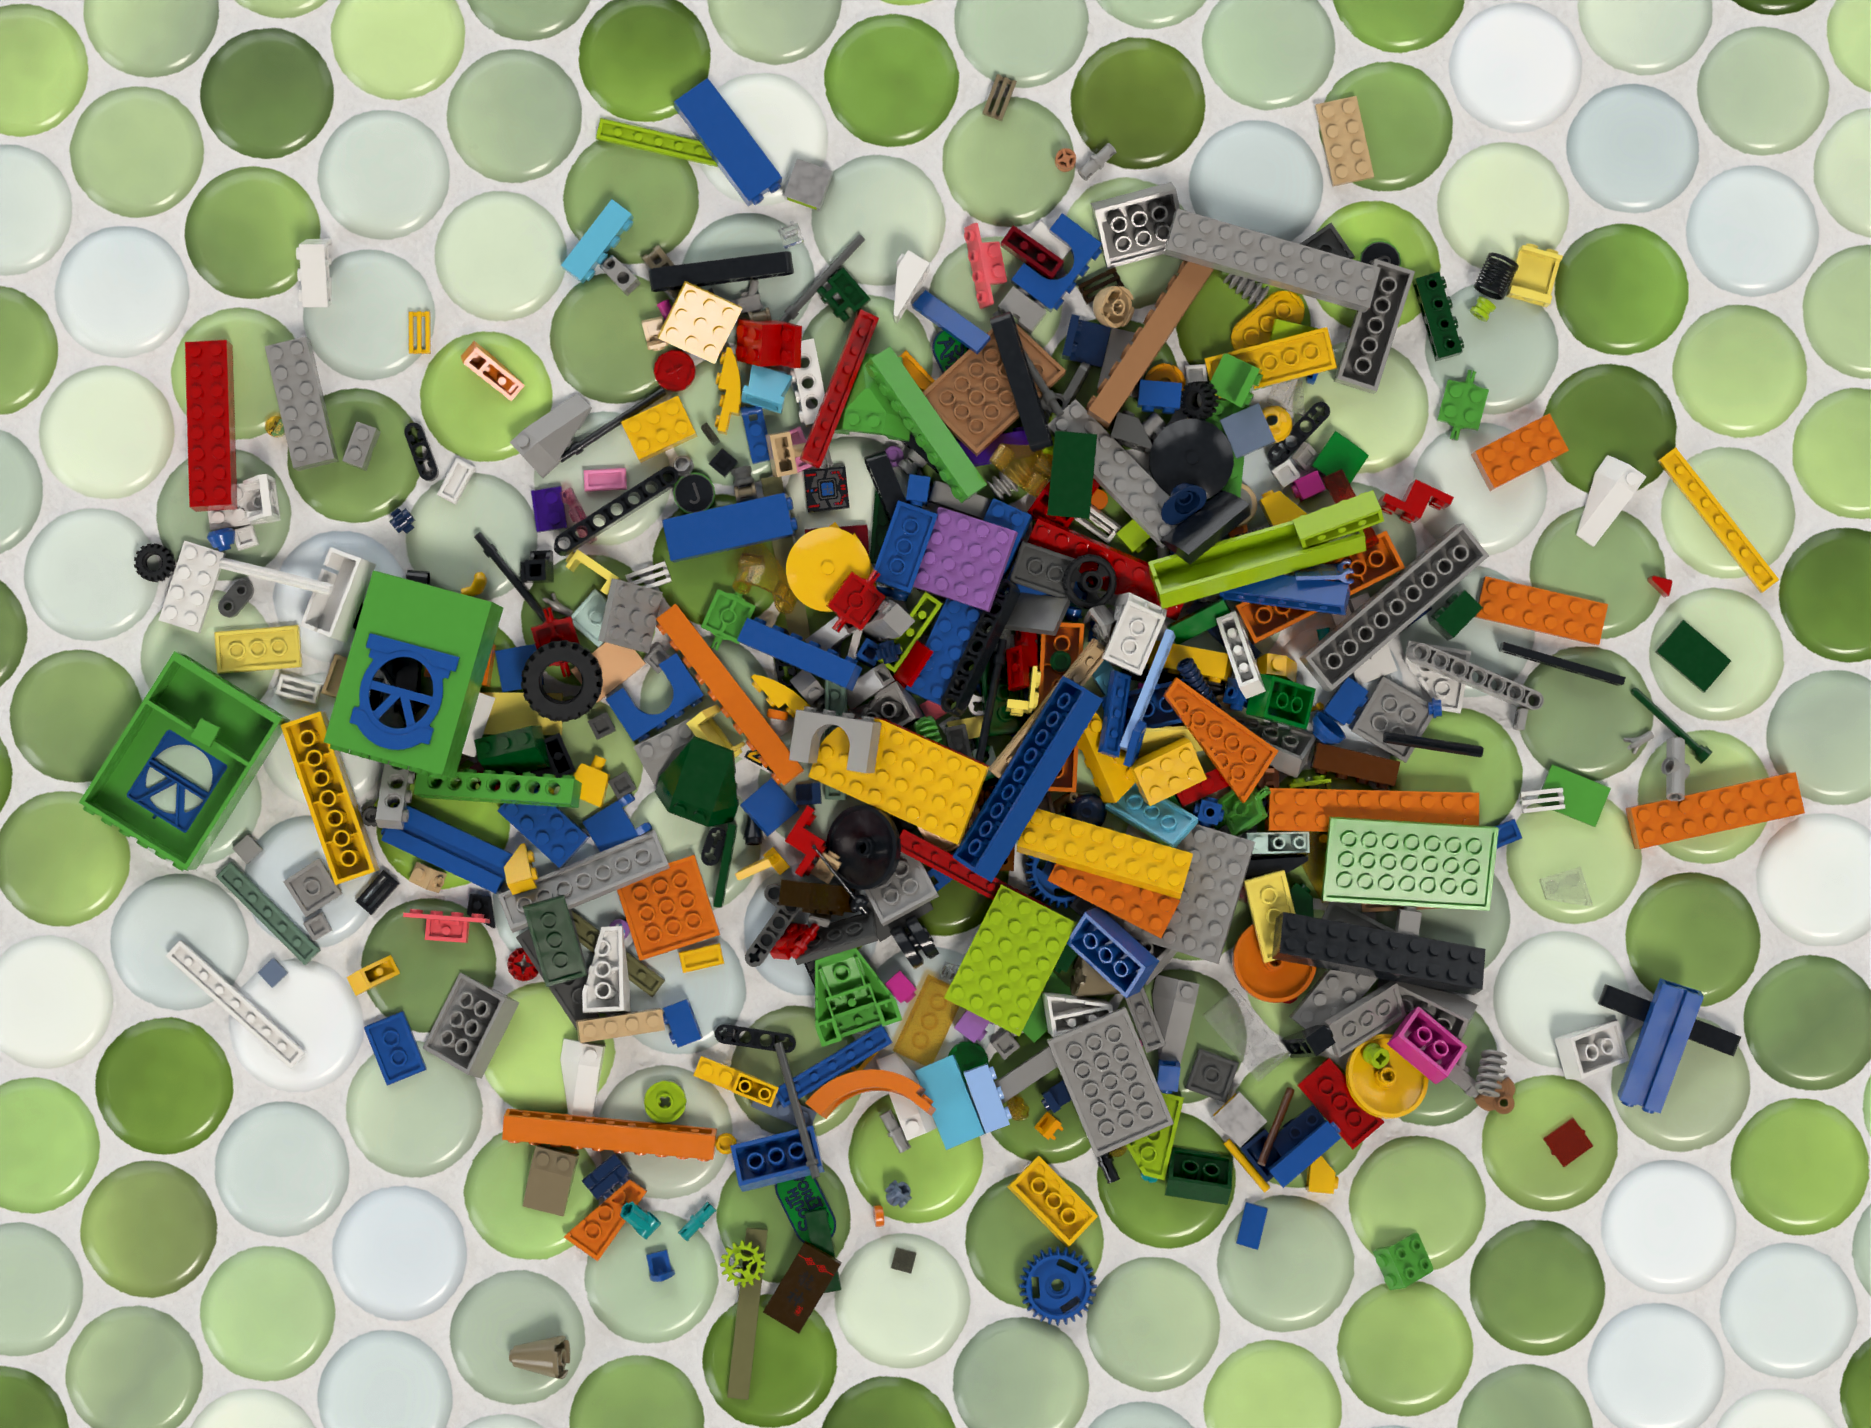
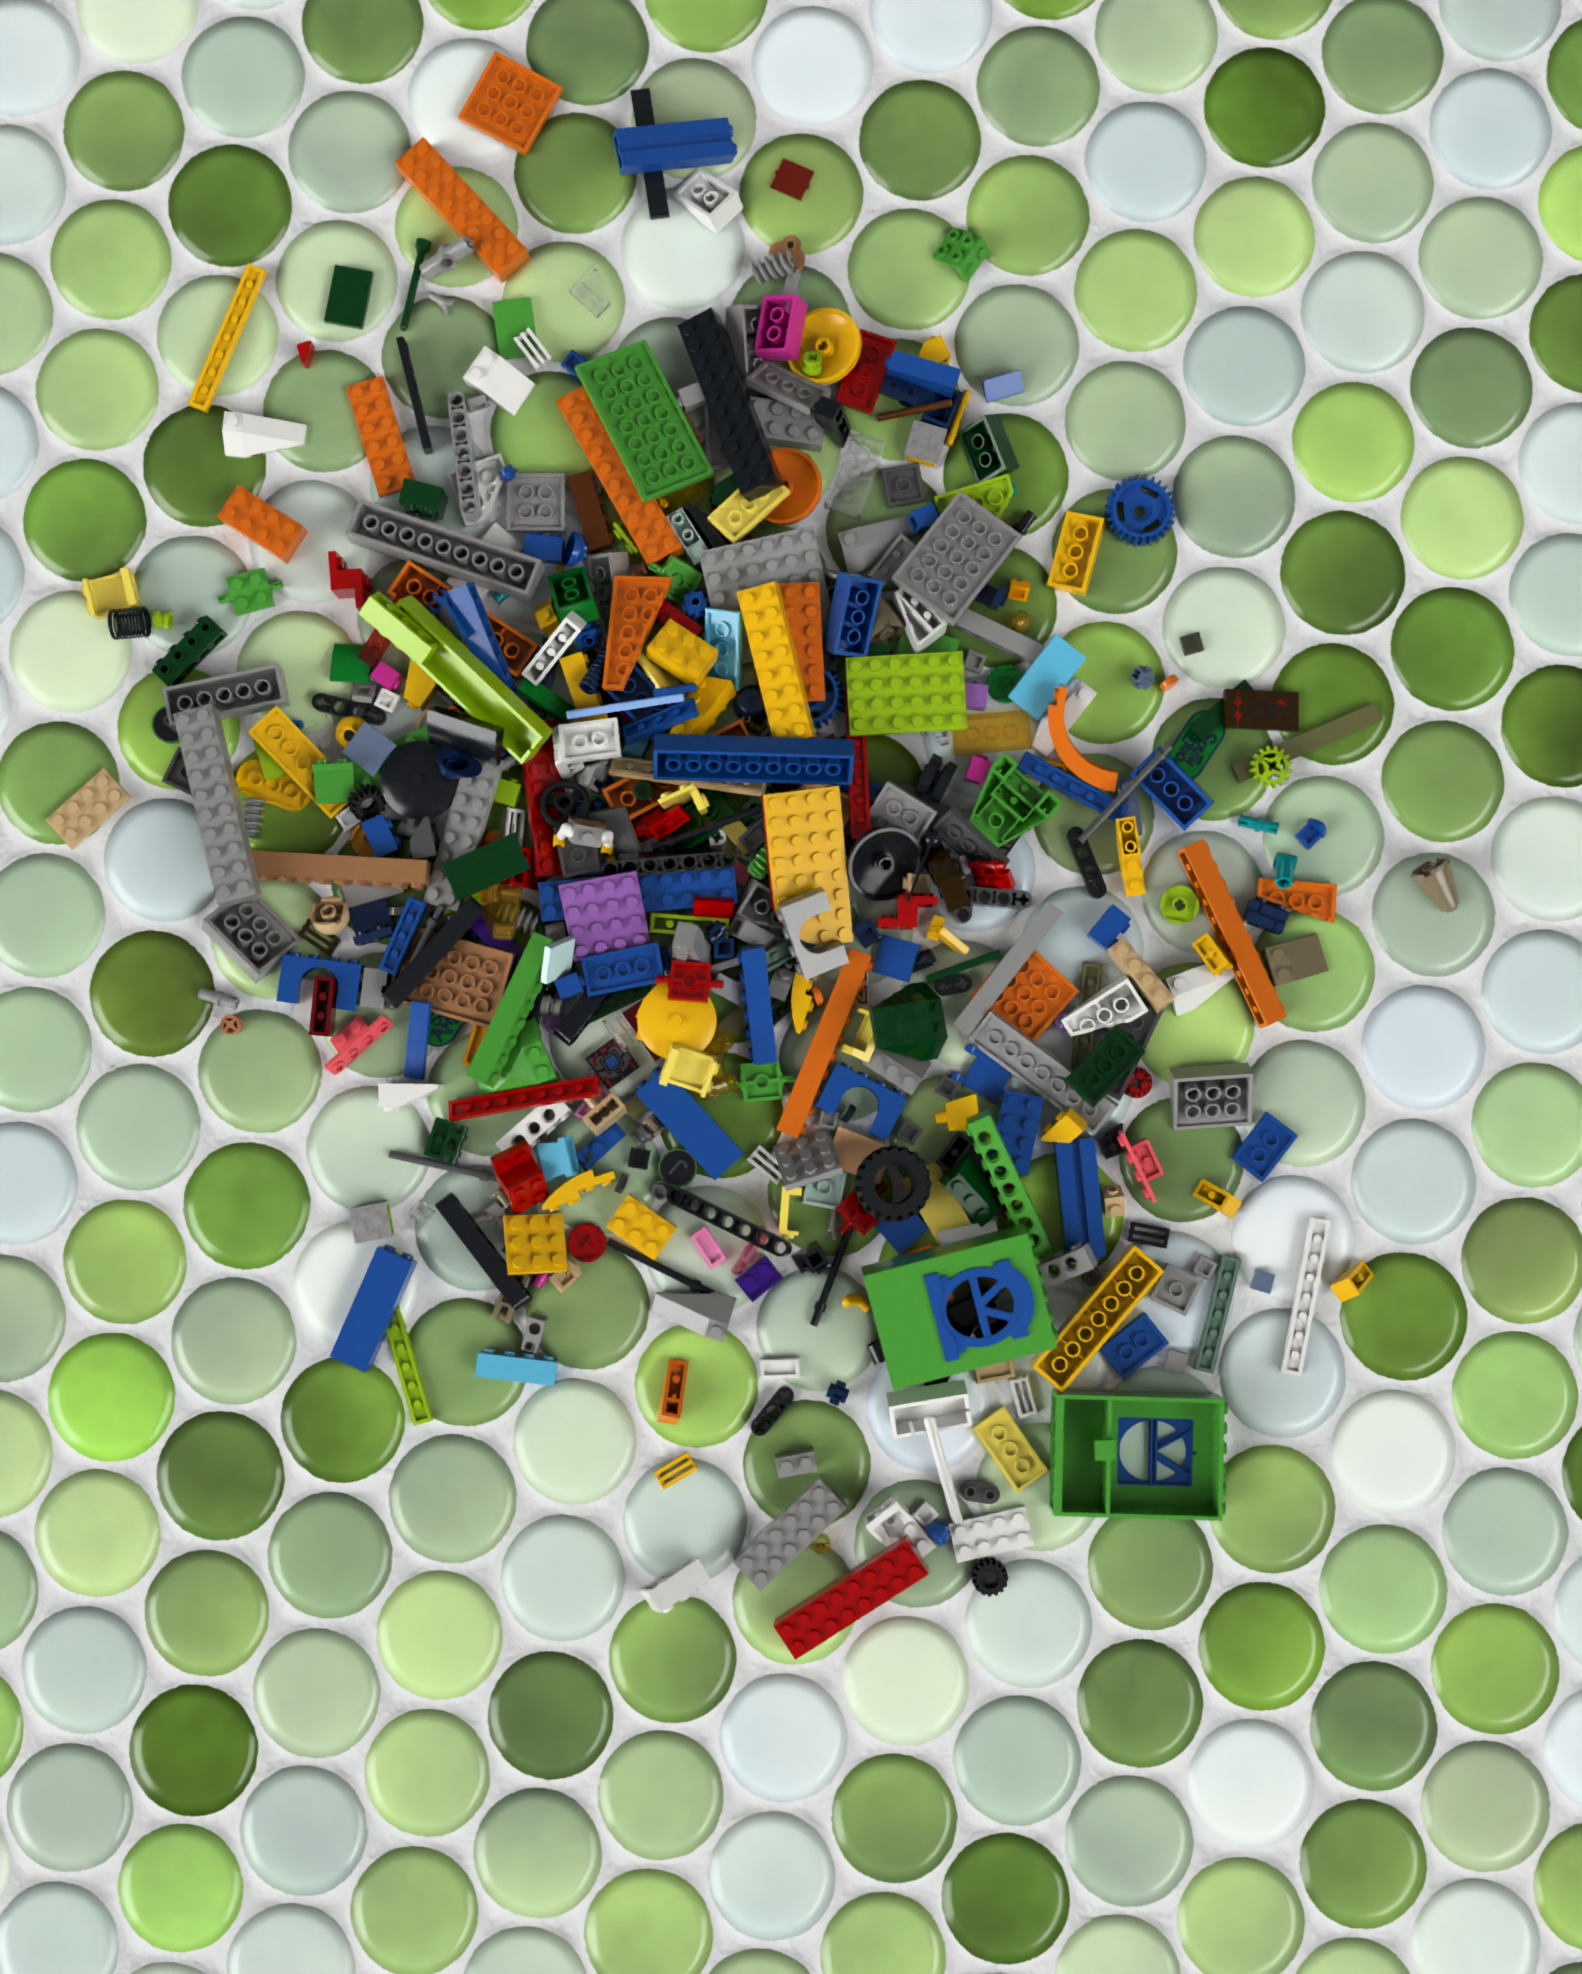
camera: 120 degrees left, 0 degrees up
yellow tile [679,943,725,973] -> none
yellow plate [715,1133,737,1154] -> none
light grey pin [879,1110,911,1153] -> none
light blue brick [963,1063,1012,1133] -> none
dark tan tile [983,74,1017,121] -> none
black axle [1383,732,1484,757] -> none
none -> blue tile [379,896,428,976]
none -> orange plate [458,51,563,156]
none -> white slope [463,346,535,416]
none -> light aqua tile [541,936,575,984]
none -> torso [553,816,614,855]
none -> clear tile [602,1010,641,1053]
none -> light yellow panel [659,1042,720,1098]
none -> black tile [839,1103,856,1123]
none -> light grey tile [952,901,1063,1037]
none -> blue tile [1099,1311,1169,1380]
none -> yellow hinge [1191,933,1235,976]
none -> yellow slope [1330,1260,1374,1303]

